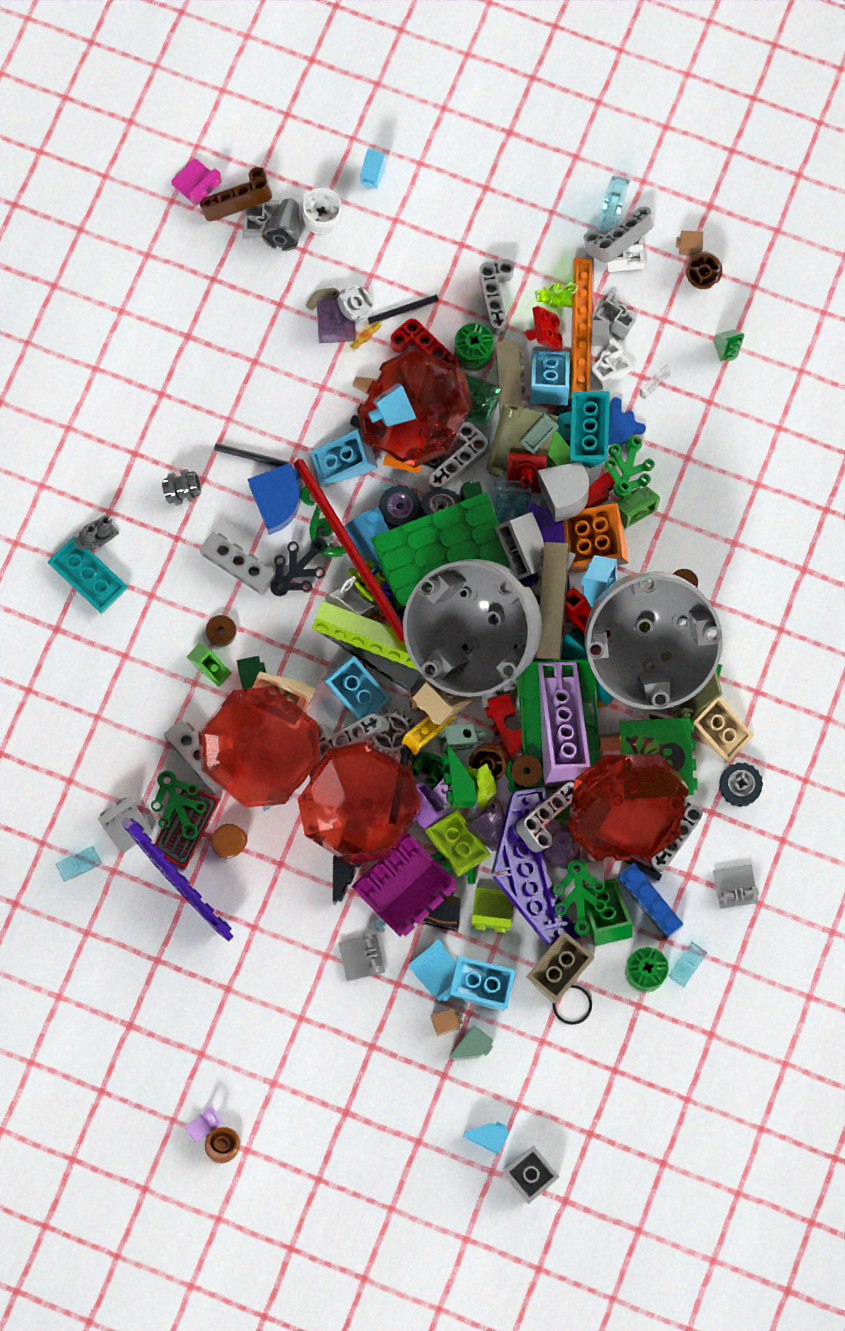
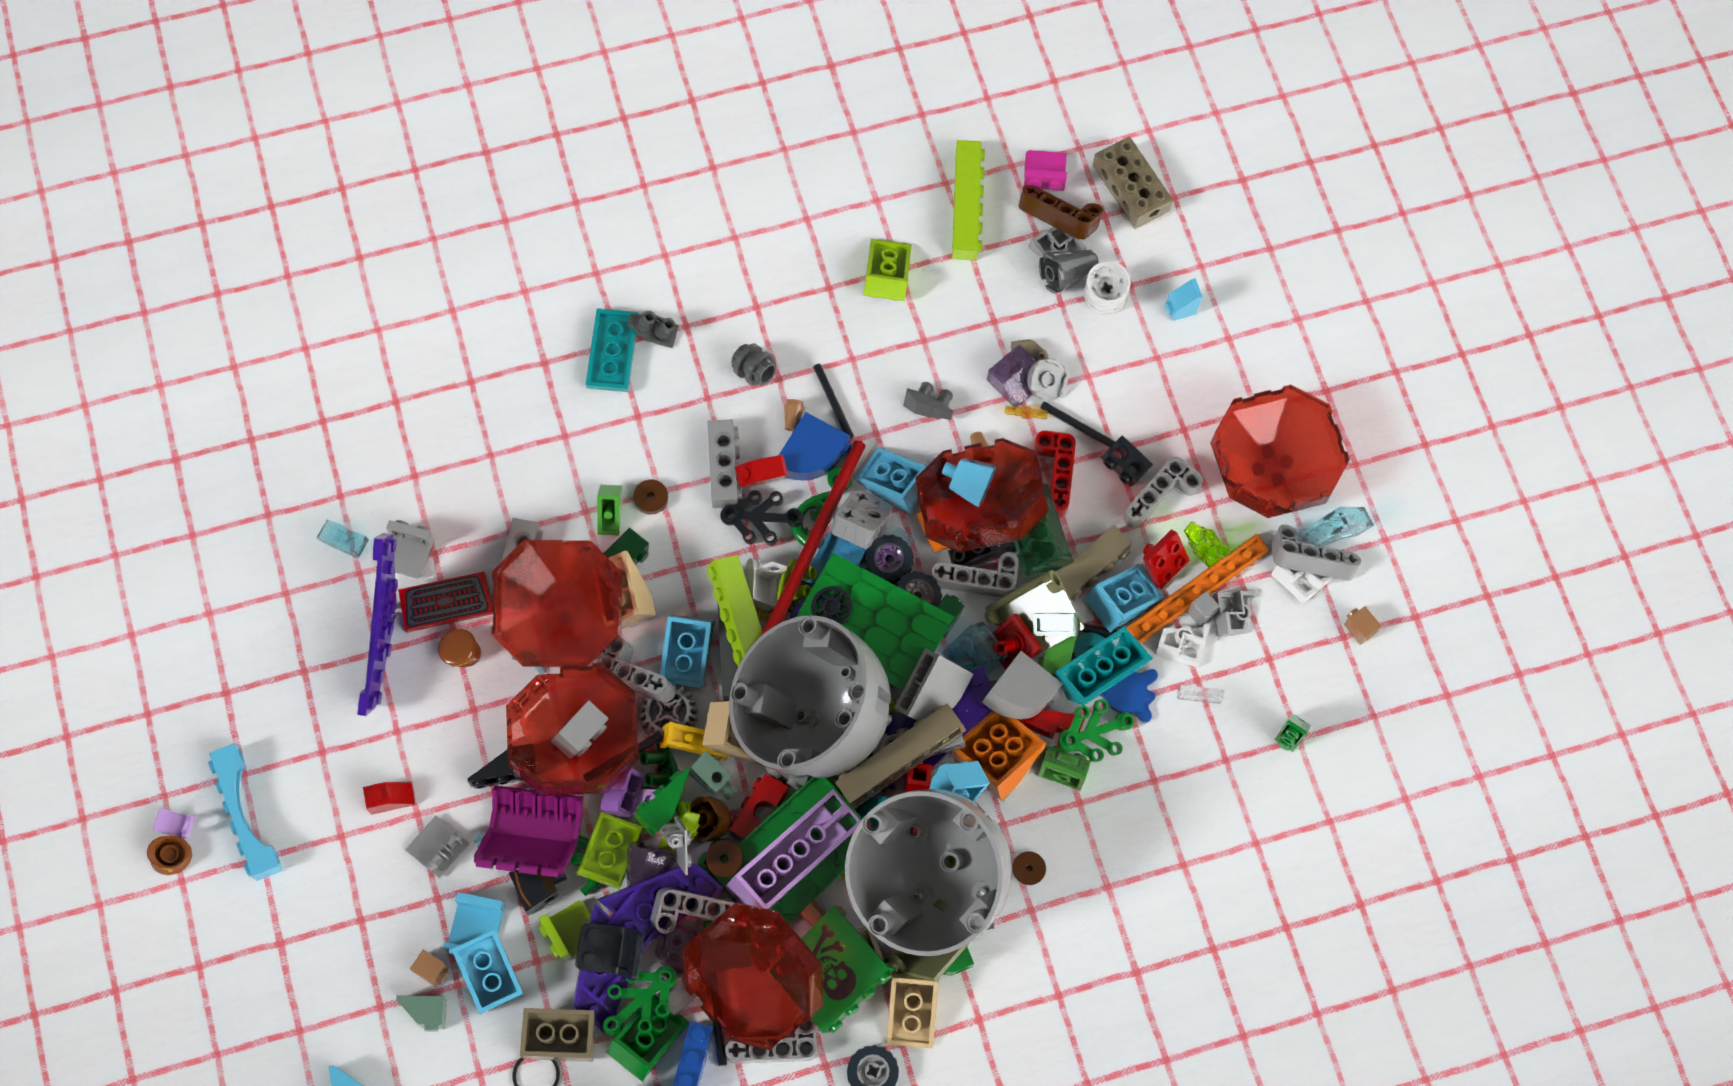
camera: 50 degrees right, 5 degrees down
green plant [151,771,206,840] -> none
green wheel [454,323,494,371] -> none
reddish brown cylinder [685,251,723,289] -> none
none -> medium azure arch [208,743,283,881]
none -> red slope [363,782,416,815]
none -> light grey brick [551,700,609,759]
none -> black piece [575,922,644,981]
none -> light grey hinge [661,817,691,875]
none -> red slope [735,455,788,487]
none -> medium nougat cone [784,399,805,432]
none -> black wheel [811,586,853,625]
none -> light grey axle [830,490,893,548]
none -> lime slope [863,239,912,301]
none -> dark grey connector [903,382,954,420]
none -> lime brick [952,140,985,260]
none -> dark tan brick [1092,136,1173,229]
none -> black brick [1100,435,1153,487]
none -> clear red windscreen [1210,385,1350,518]

